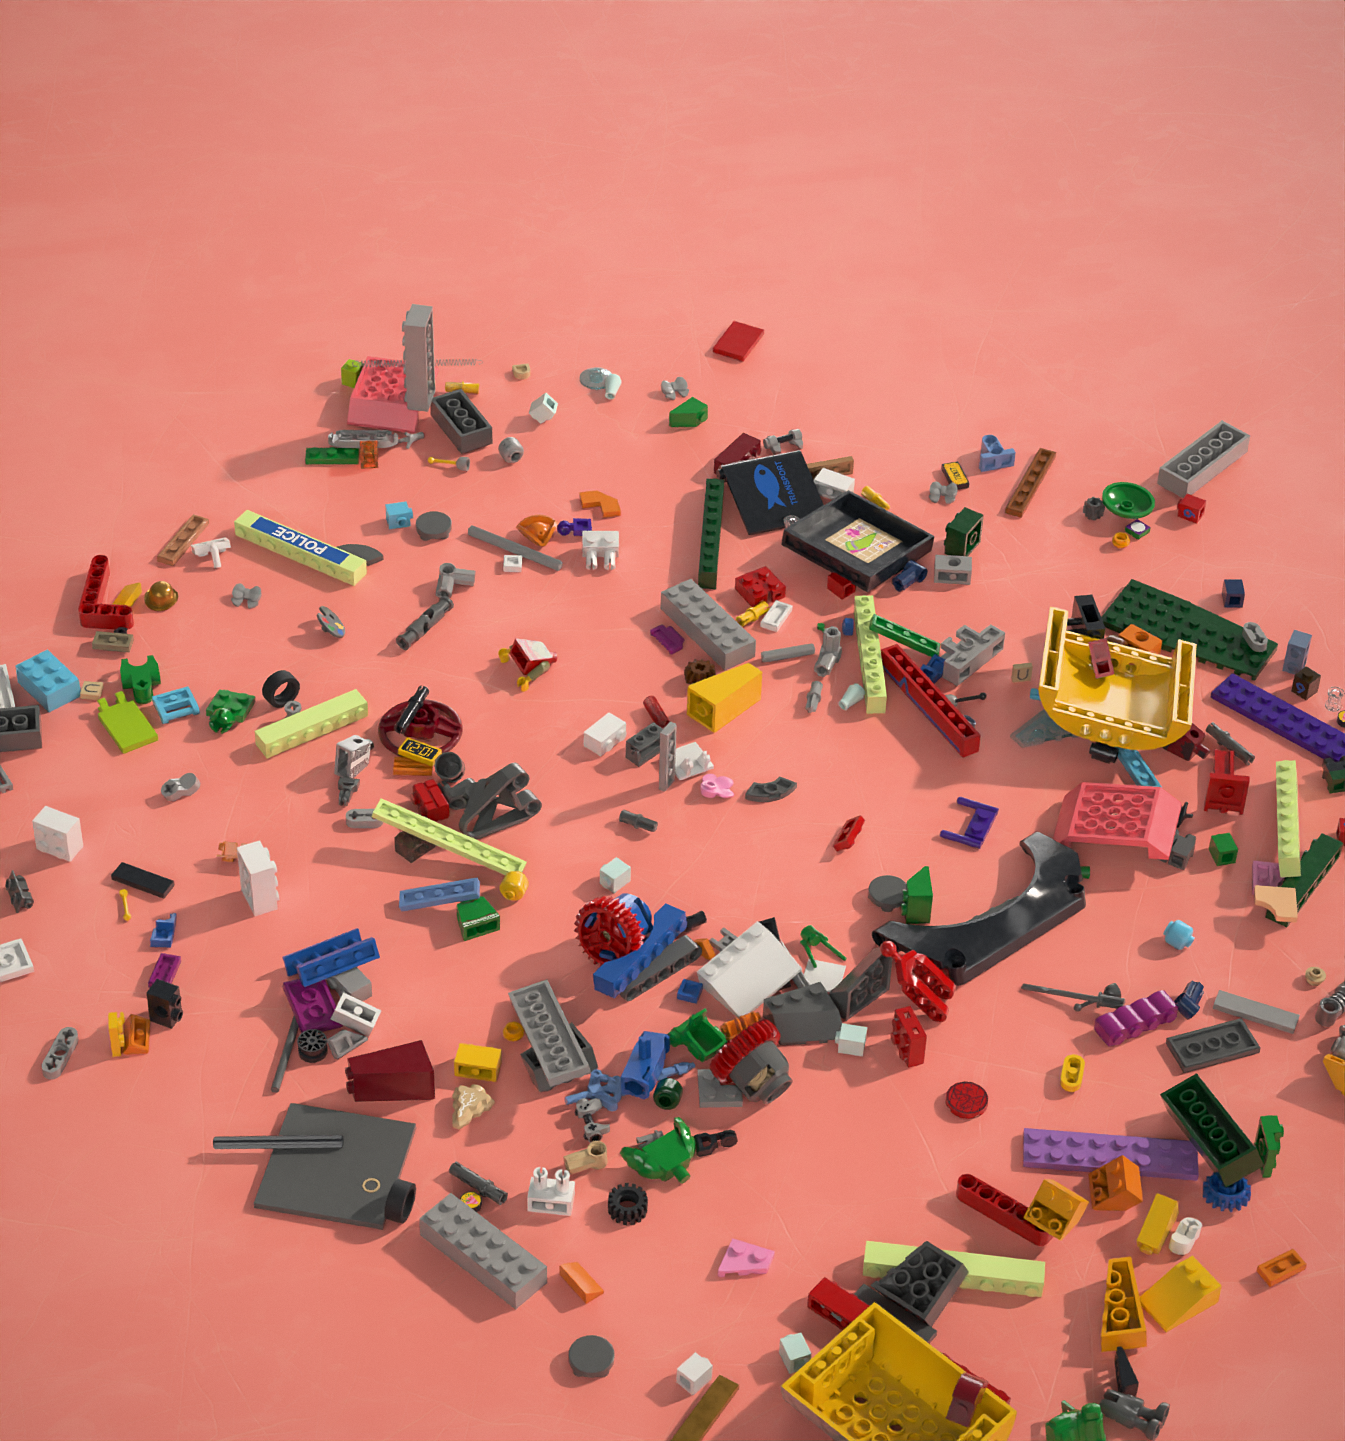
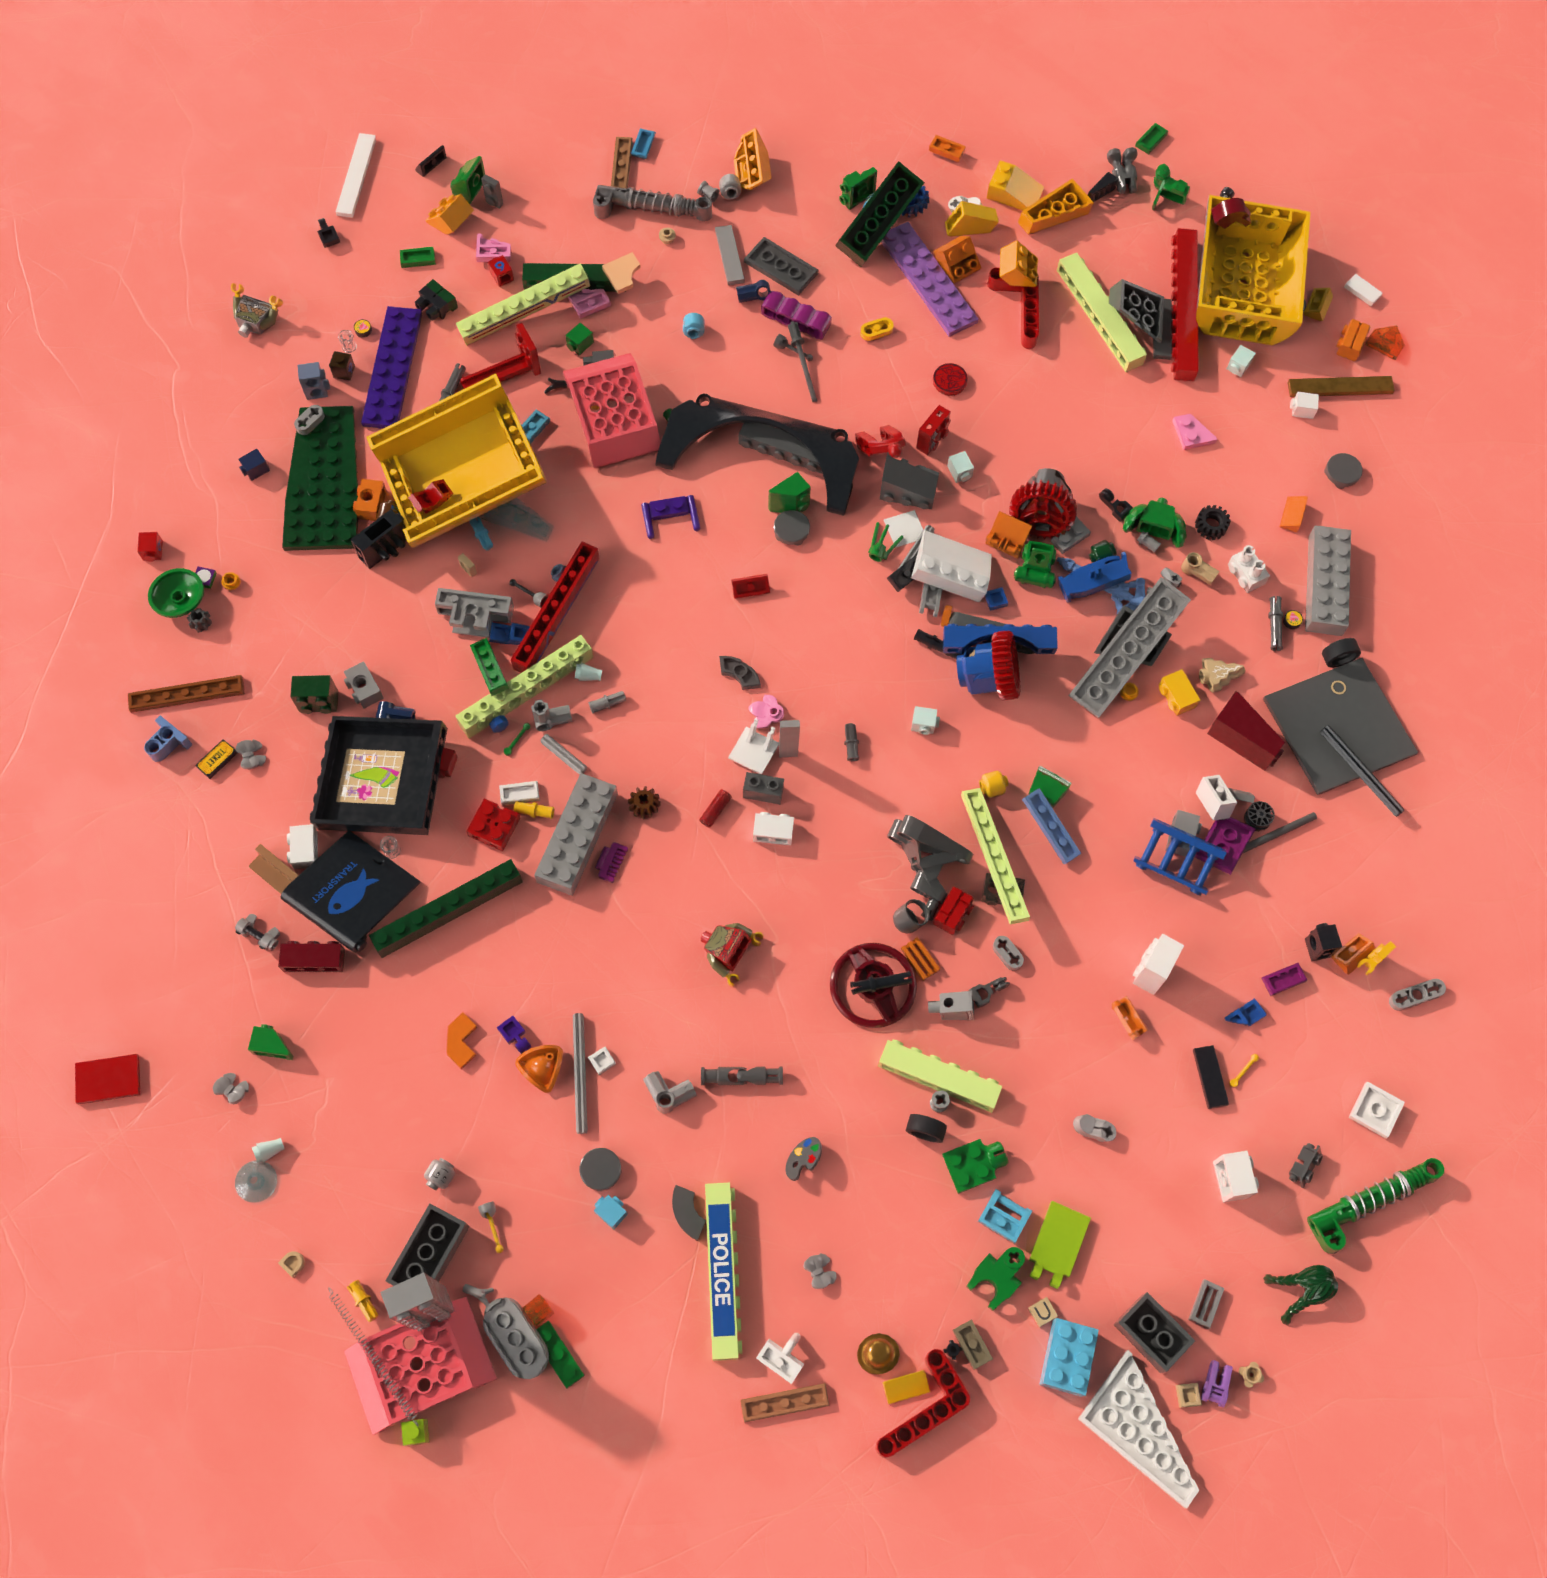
camera: 125 degrees left, 25 degrees up
tile [398,737,442,767] -> none
brick [529,393,558,424] -> none
white brick [582,531,619,570] -> none
yellow slope [687,663,762,733] -> none
dark grey wedge [763,982,842,1045] -> none
yellow axle [861,486,890,511] -> none
light grey brick [1157,420,1251,498] -> none

